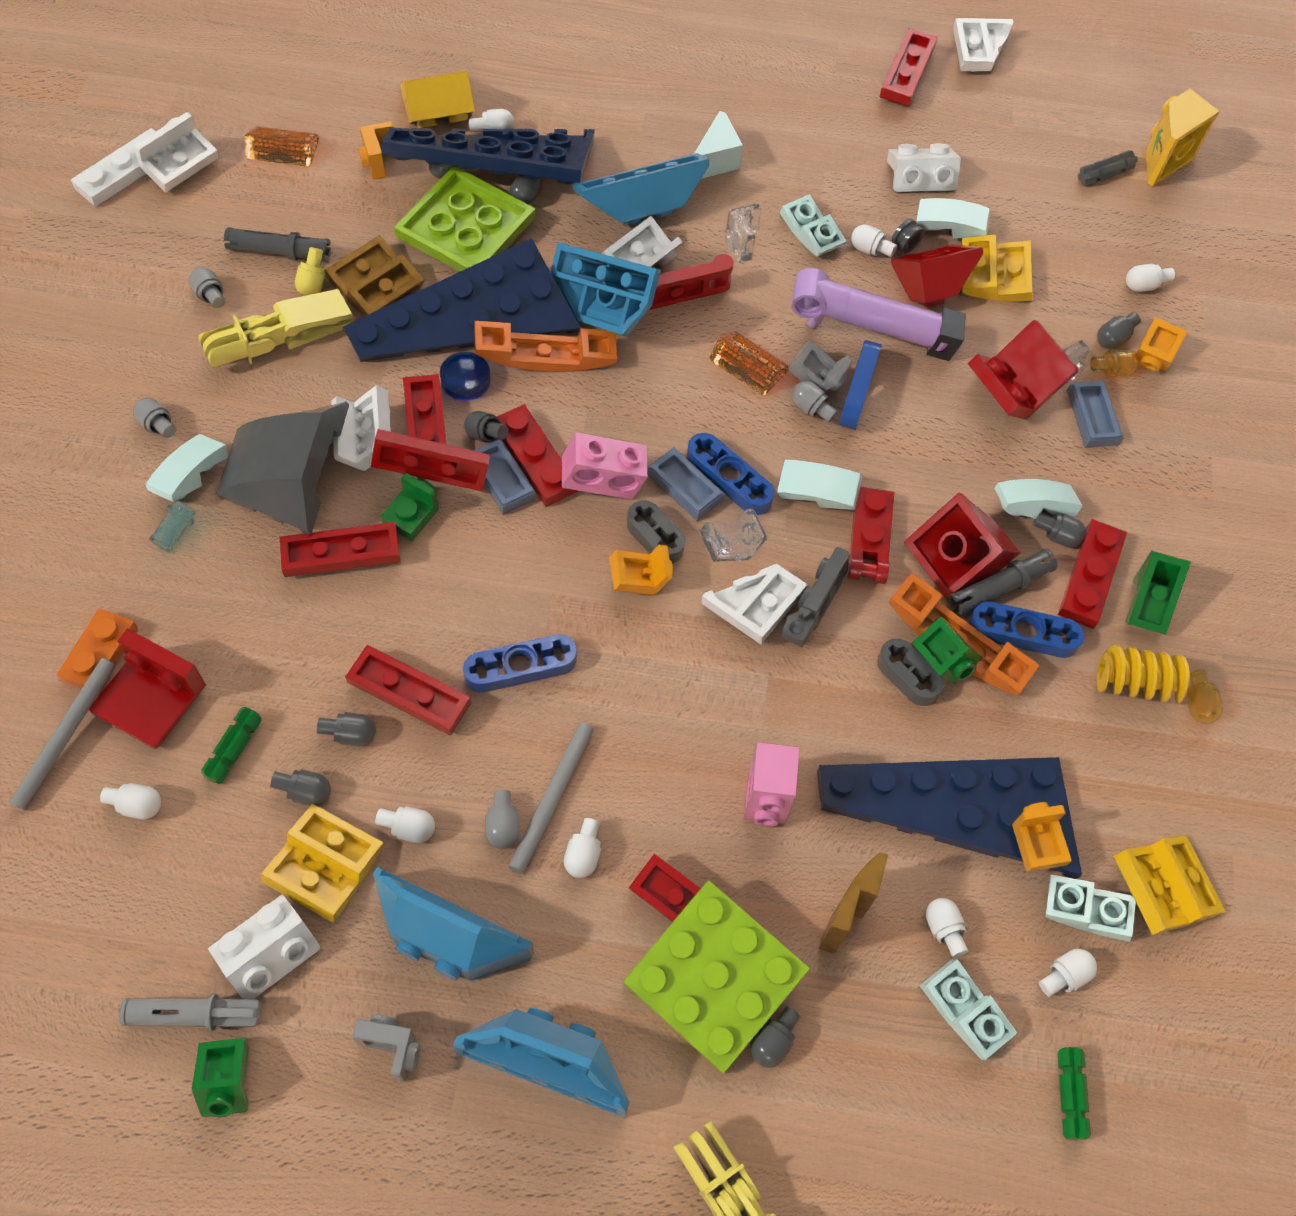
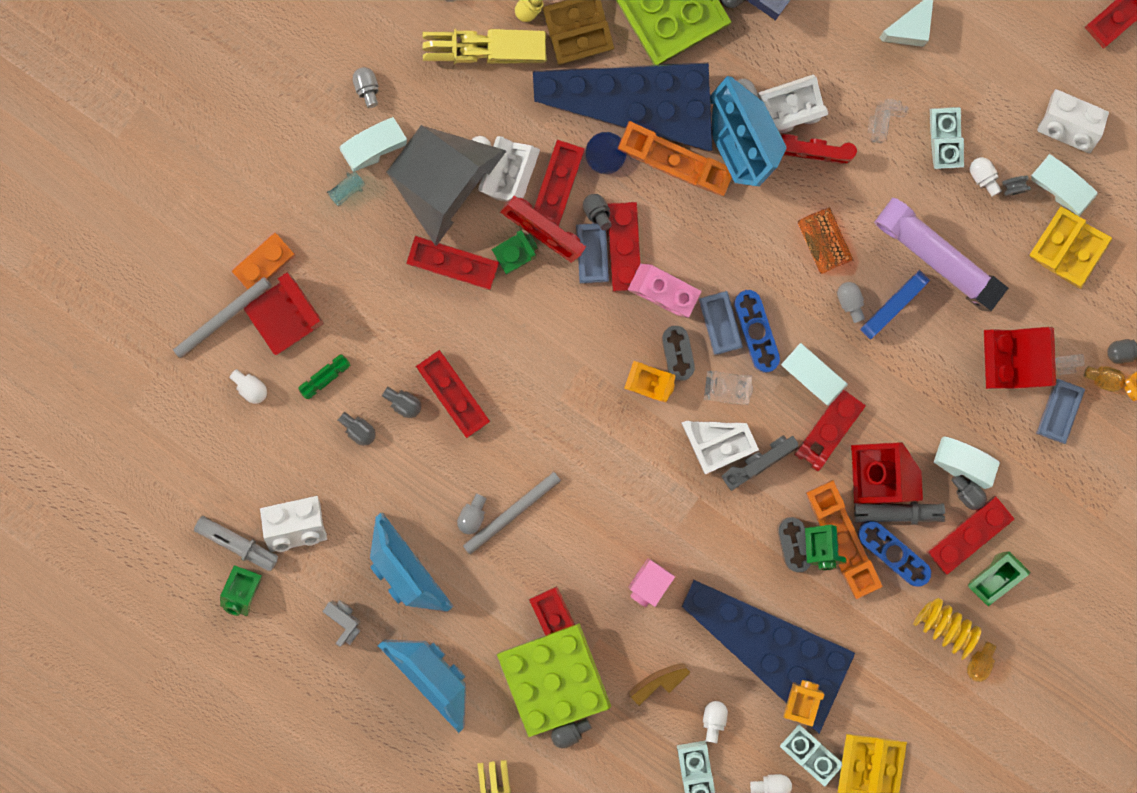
camera: 30 degrees right, 25 degrees up
yellow slope [261,804,383,923] -> none
white cylinder [375,806,435,843] -> none
blue beam [463,634,577,692] -> none
white cylinder [564,818,601,878] -> none
dark azure wedge [573,153,710,225] -> none
light grey bracket [788,340,852,392] -> none
red slope [891,244,983,308] -> none

